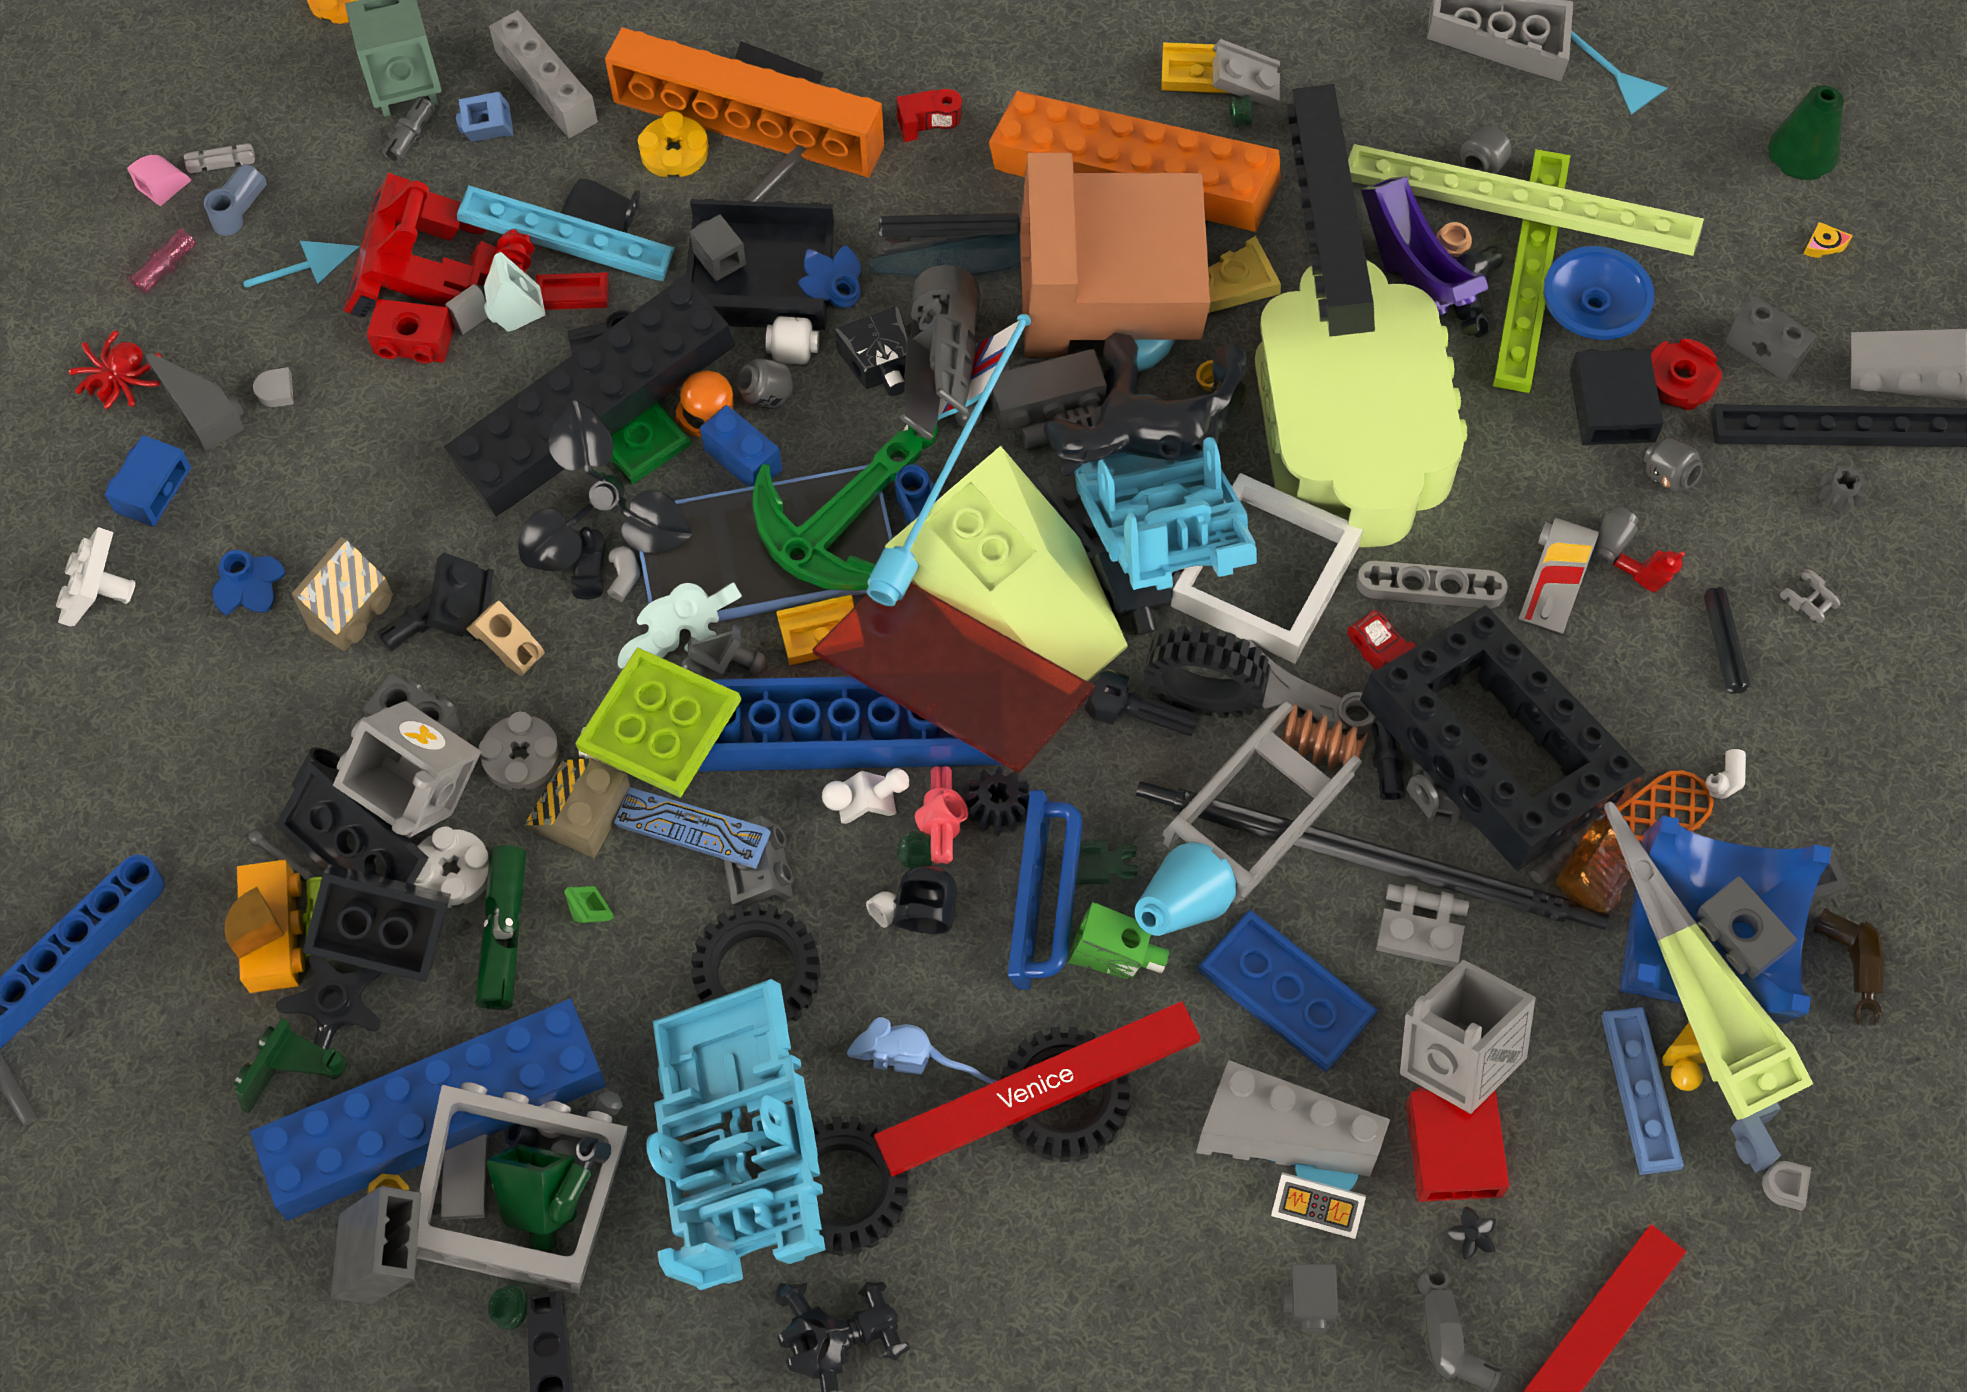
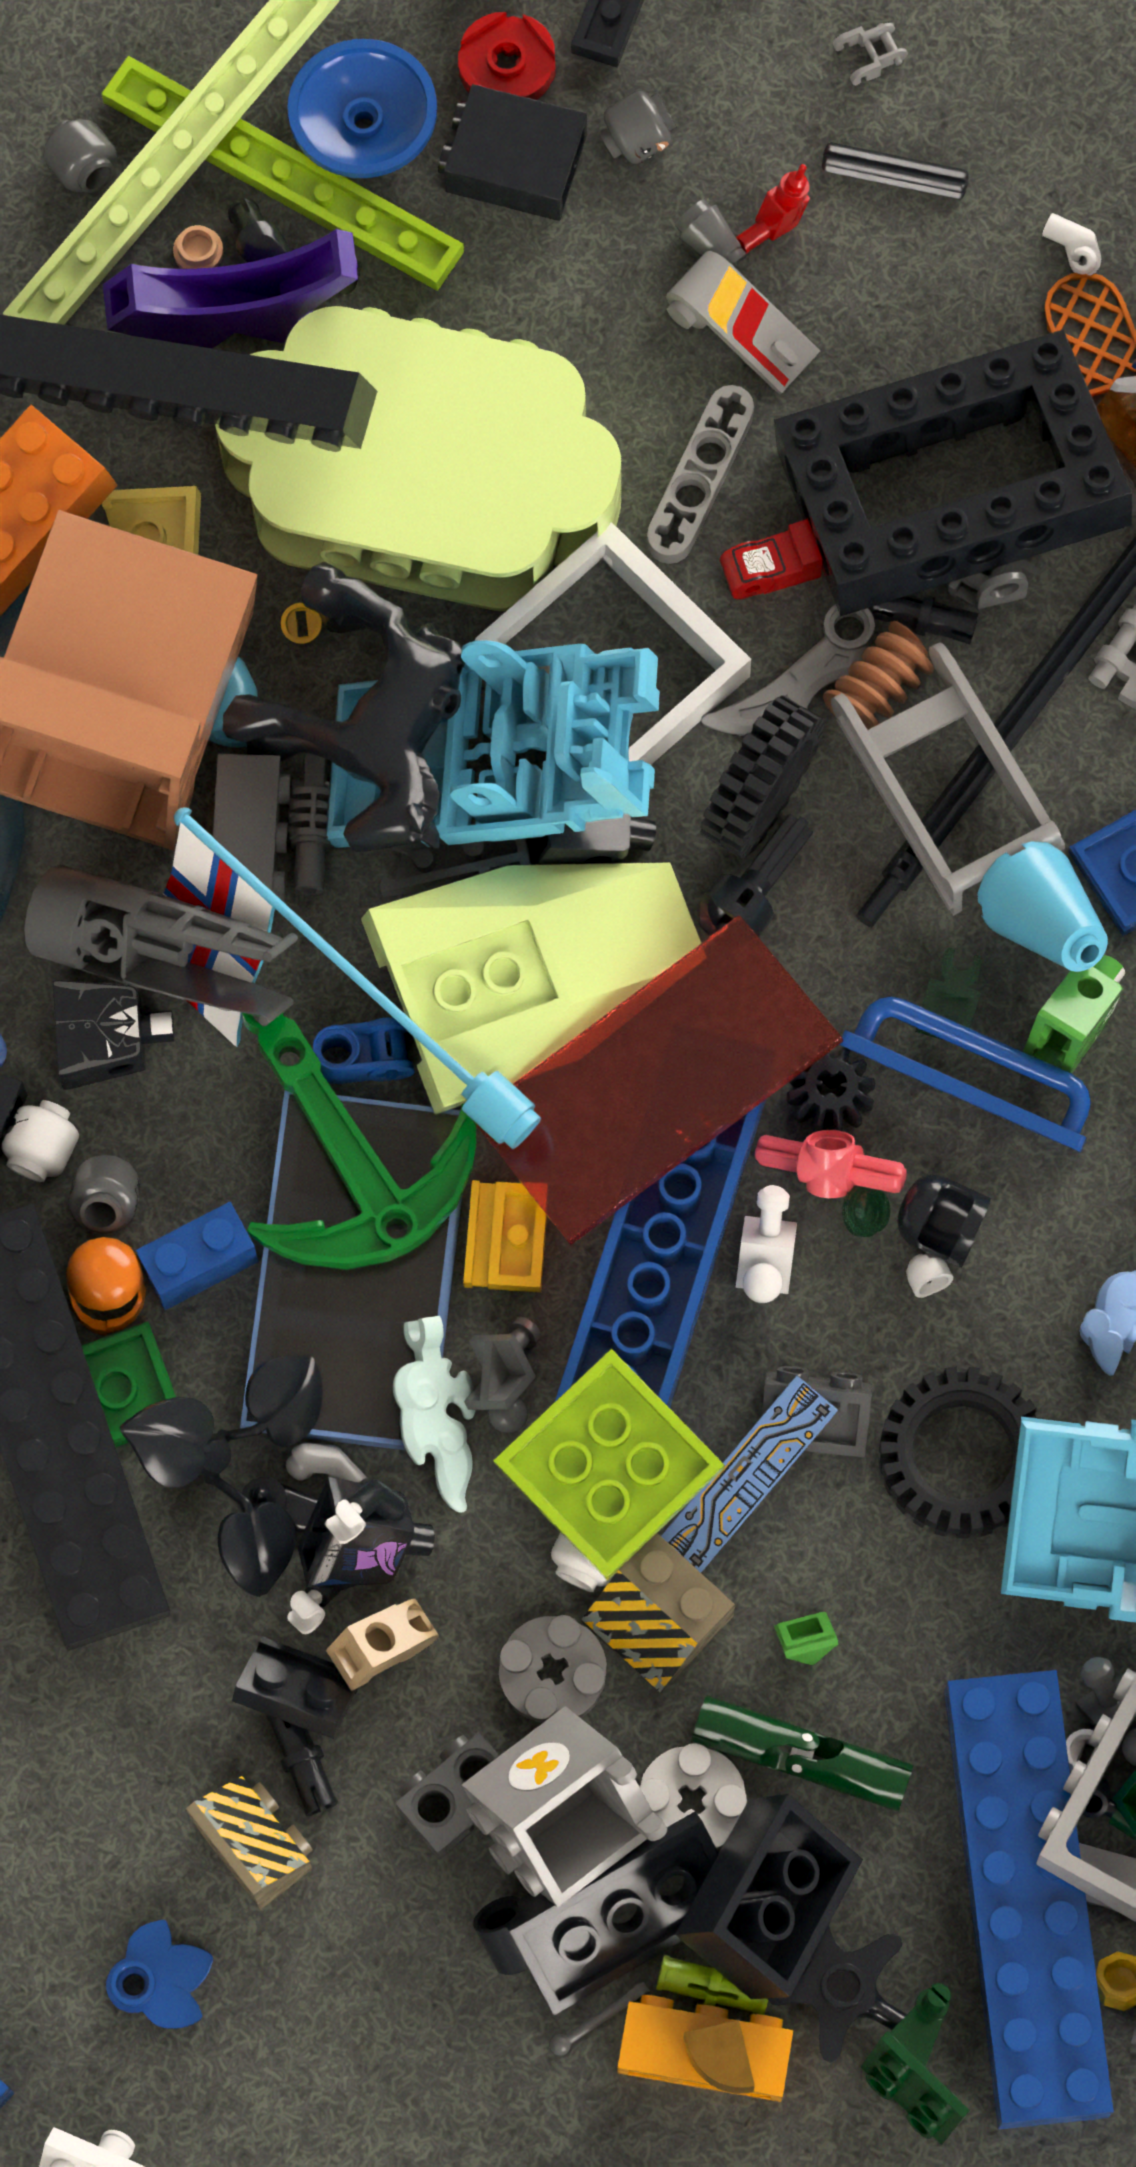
camera: 70 degrees left, 10 degrees up
none -> torso [287,1477,435,1634]

